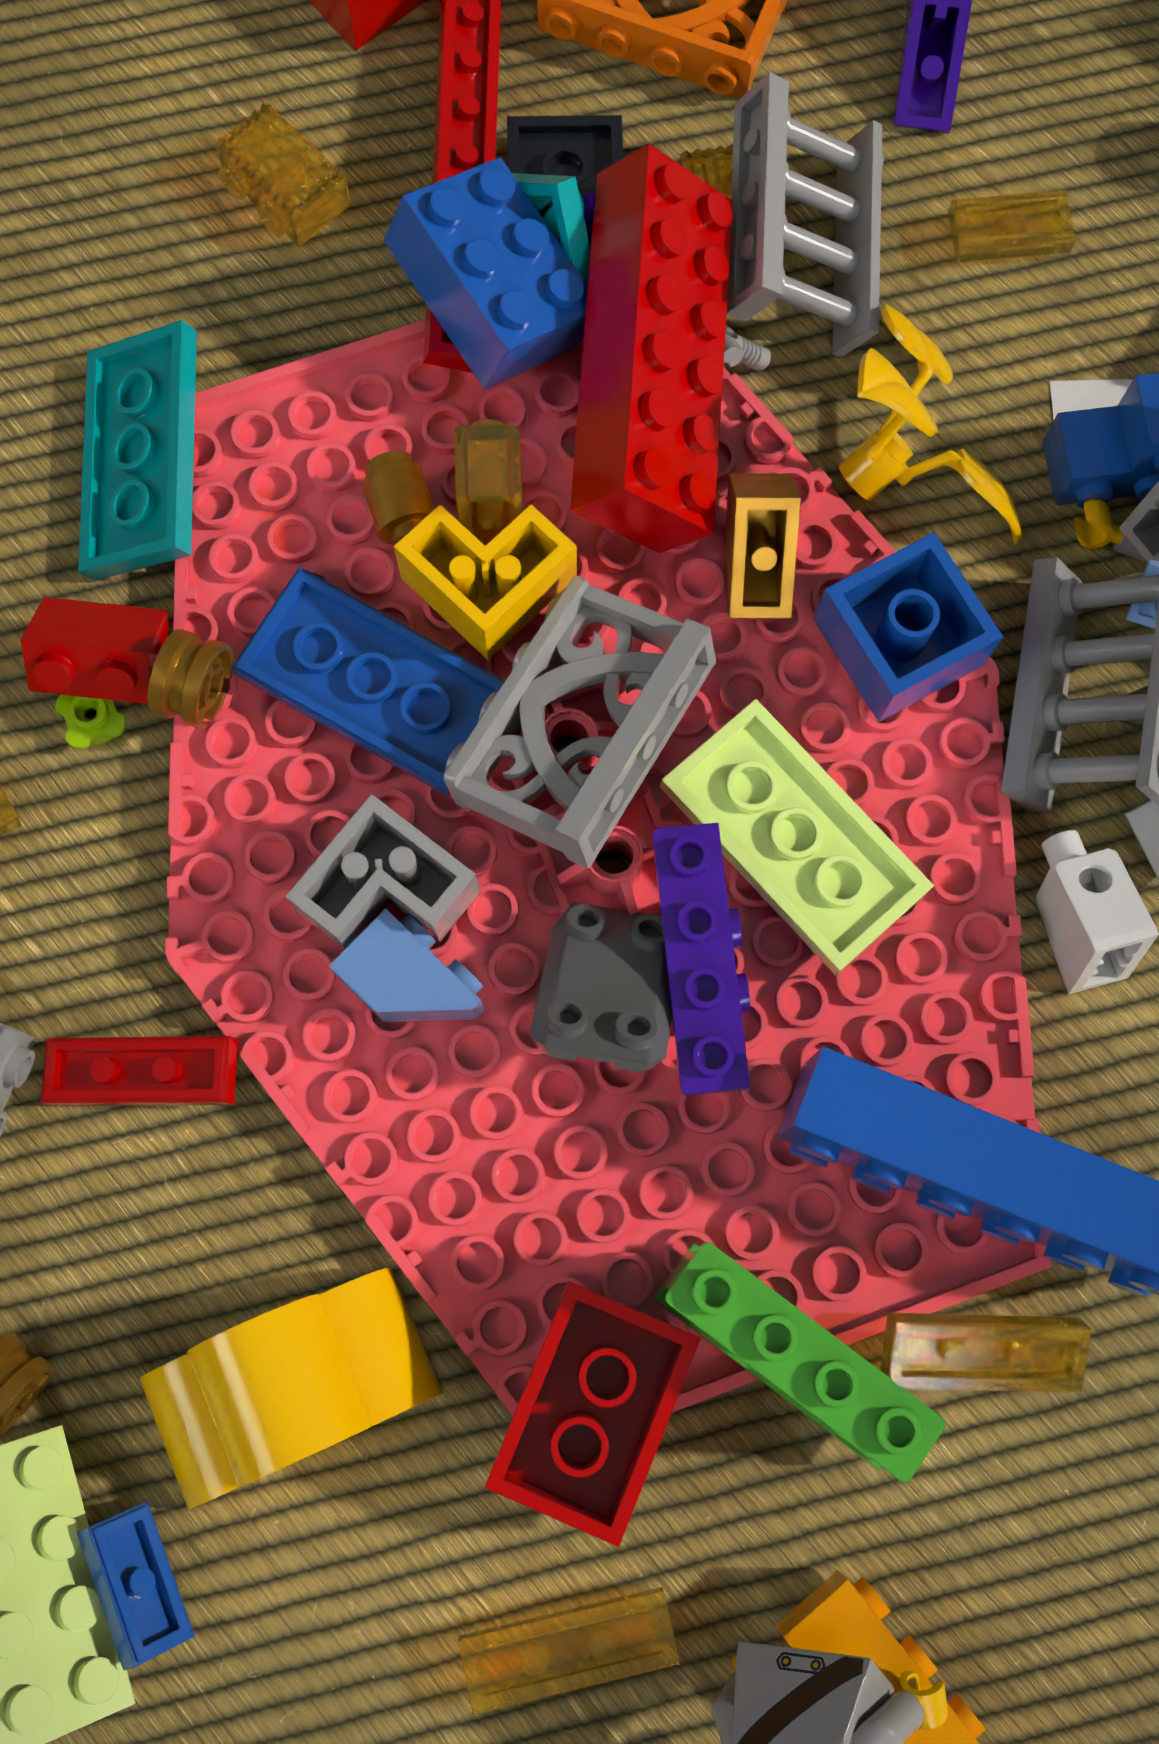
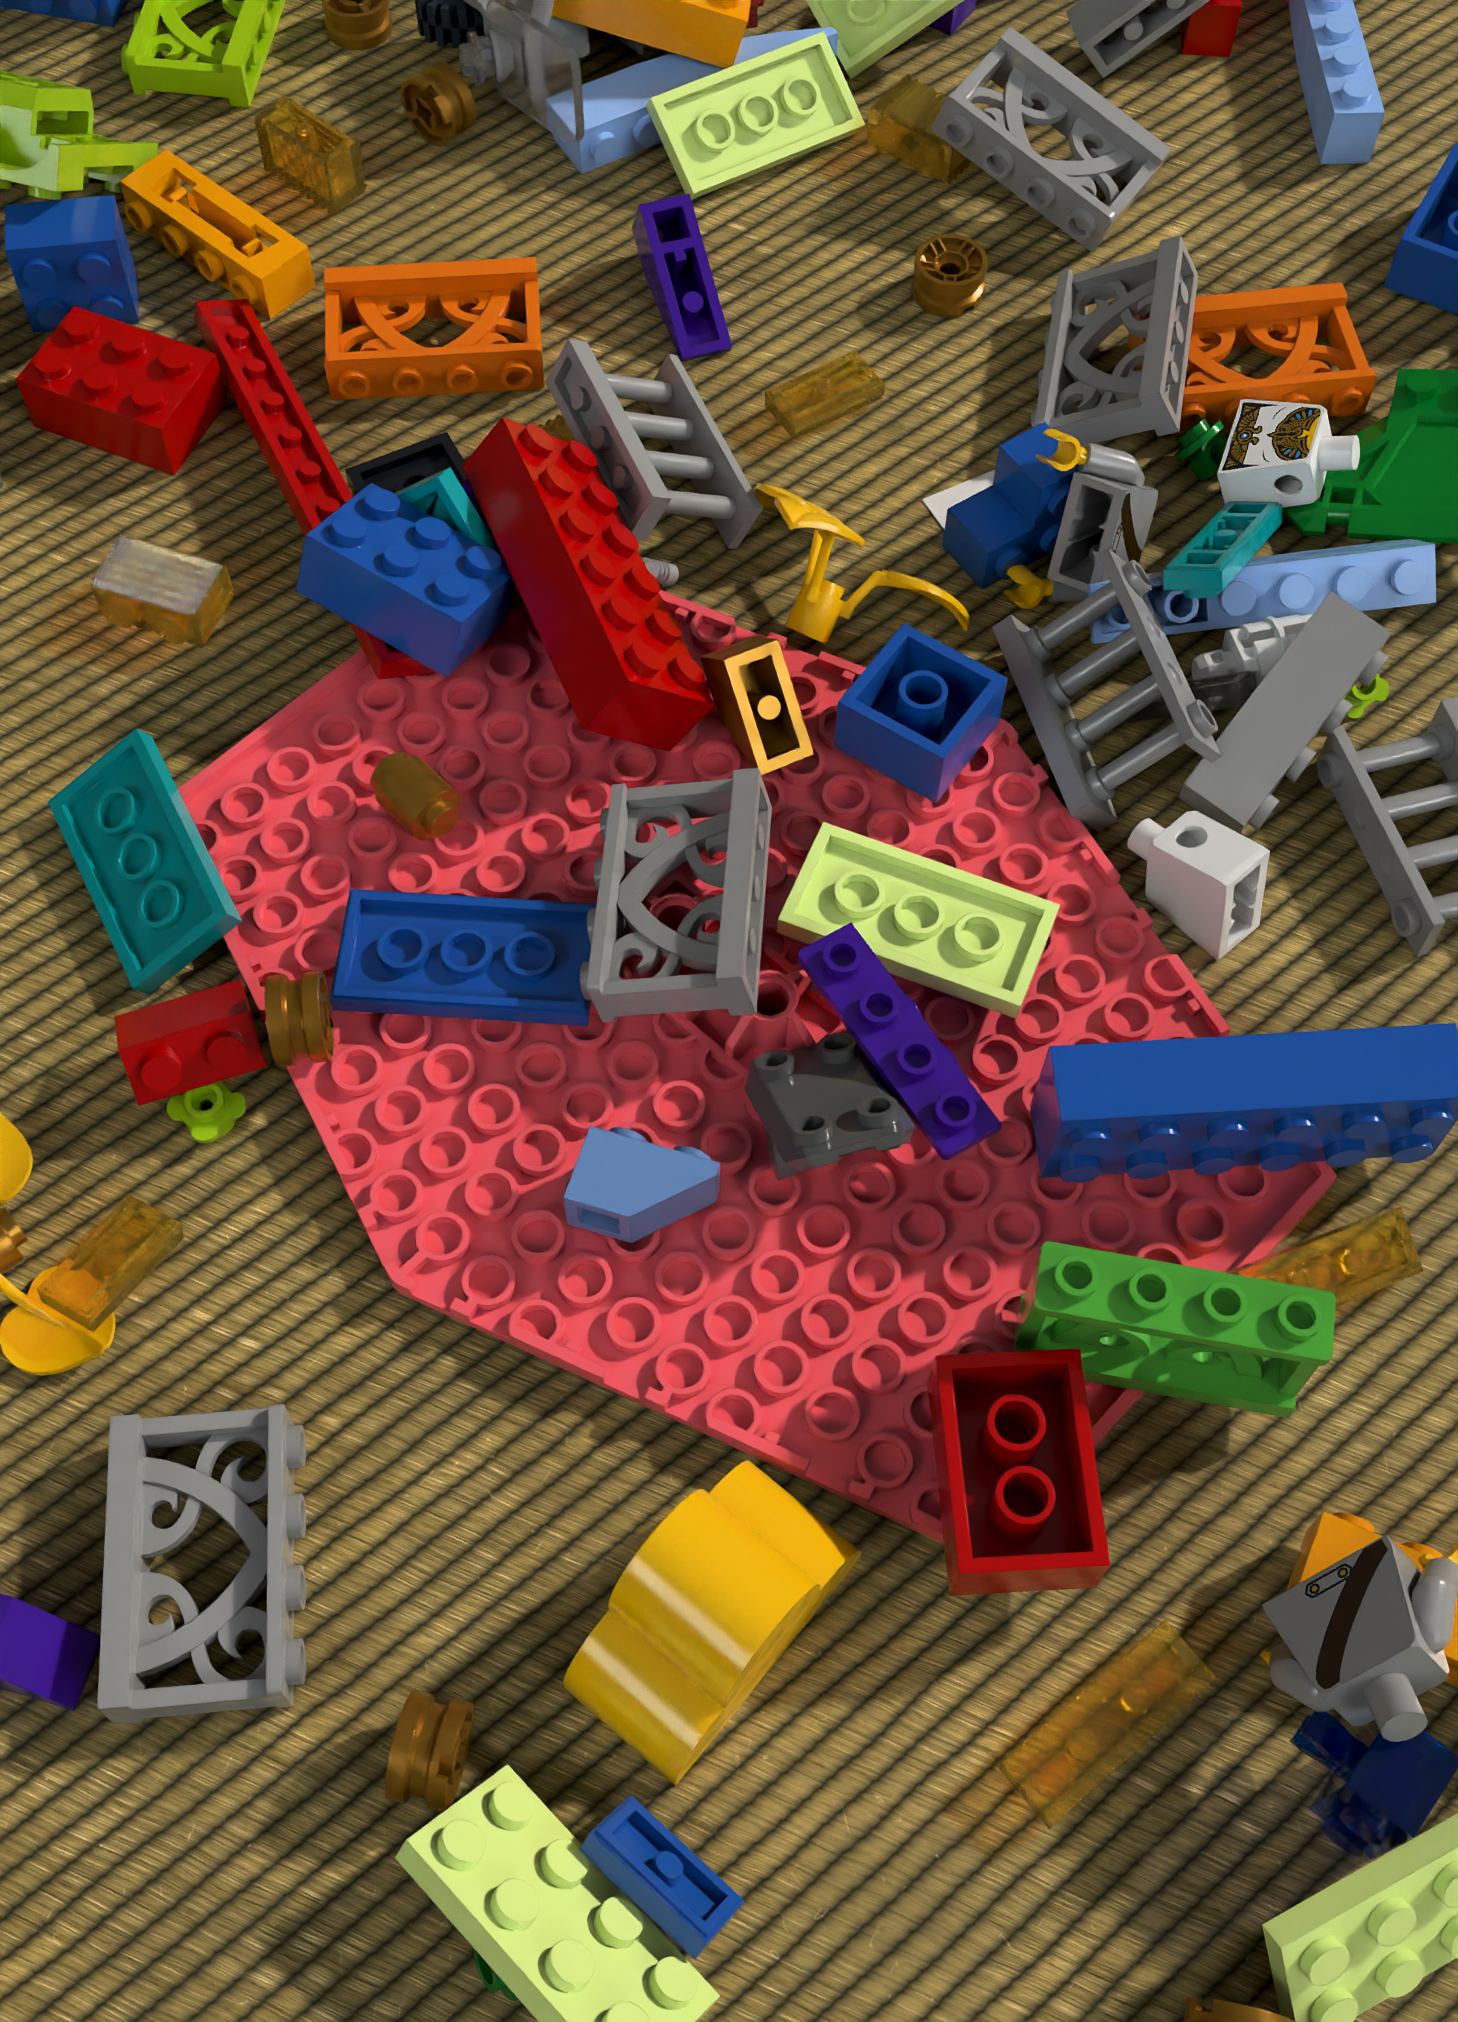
camera: 25 degrees left, 15 degrees down
red tile [40,1036,238,1106] -> none
light grey brick [285,794,481,950] -> none
yellow brick [394,504,577,660] -> none
clear yellow brick [454,419,523,546] -> none

